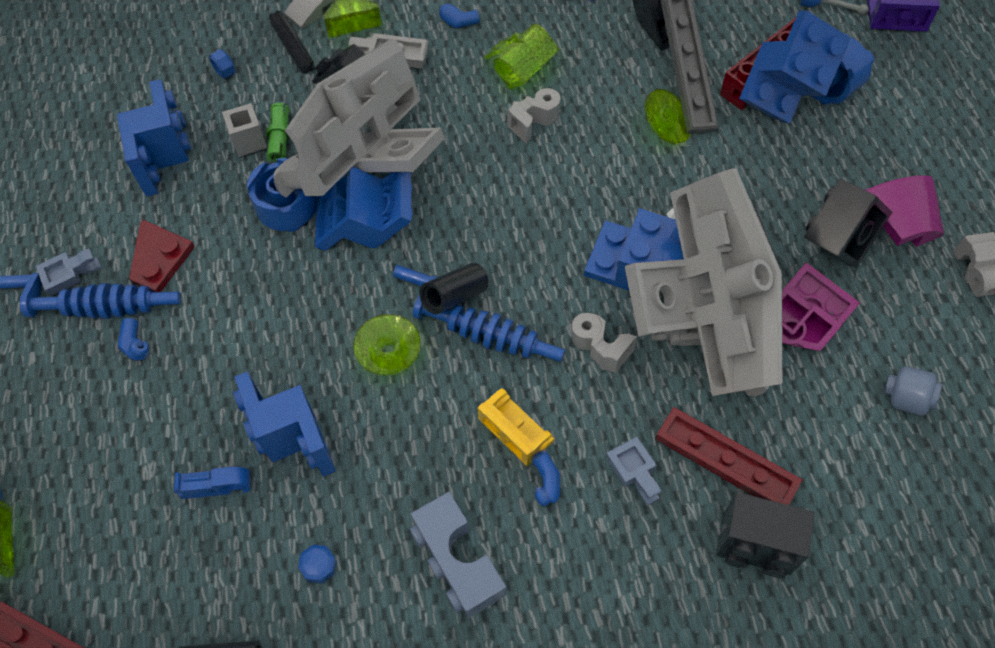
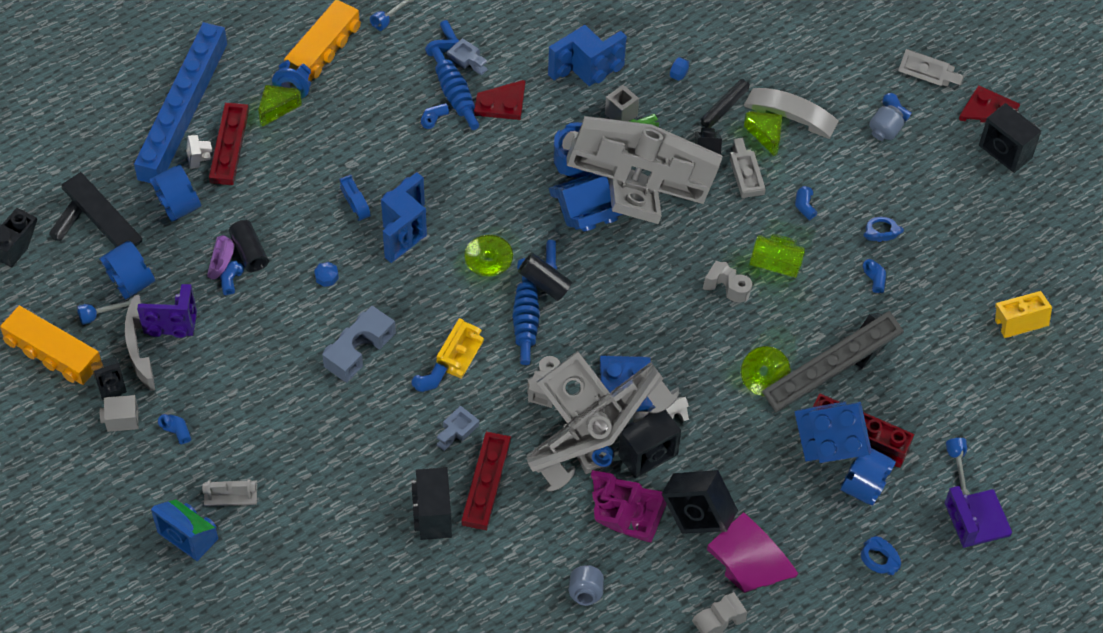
camera: 65 degrees right, 5 degrees down
none -> blue piece [860,536,901,575]

